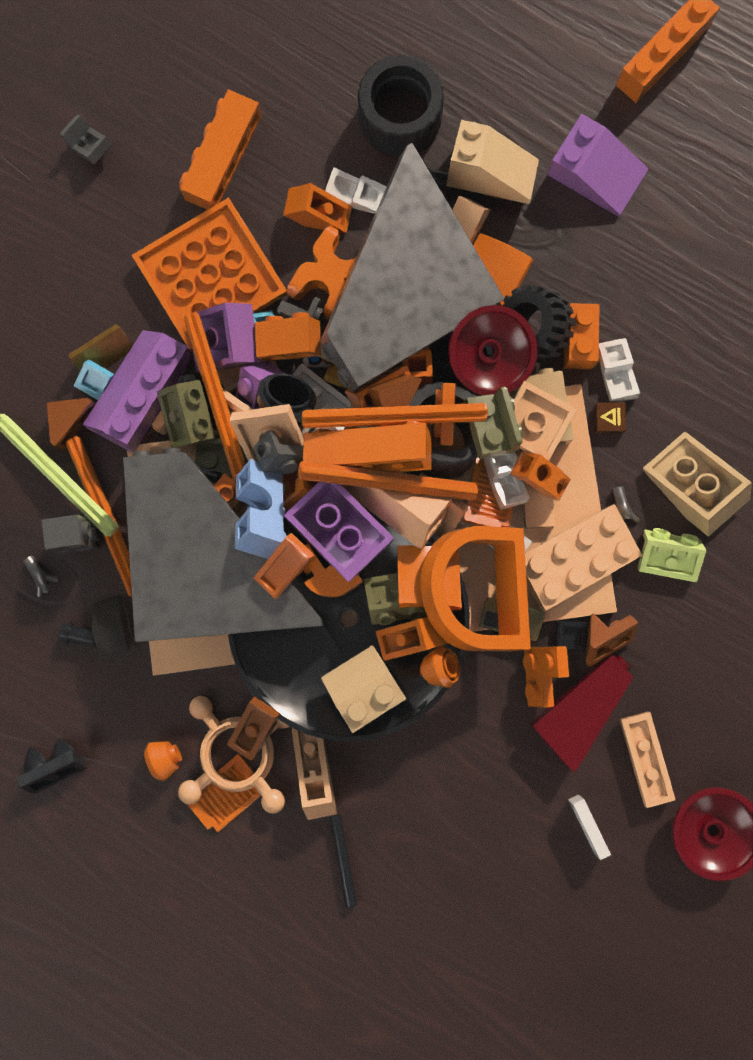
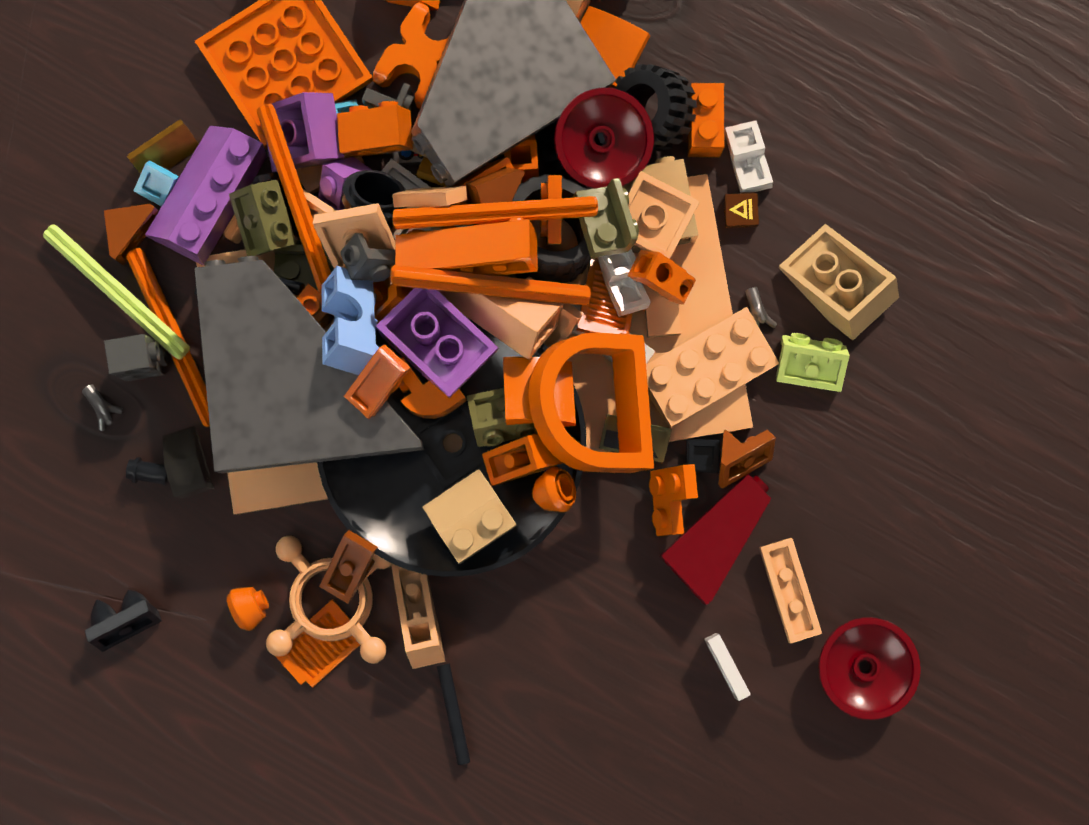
camera: 10 degrees left, 0 degrees up
none -> light nougat tile [392,186,468,208]

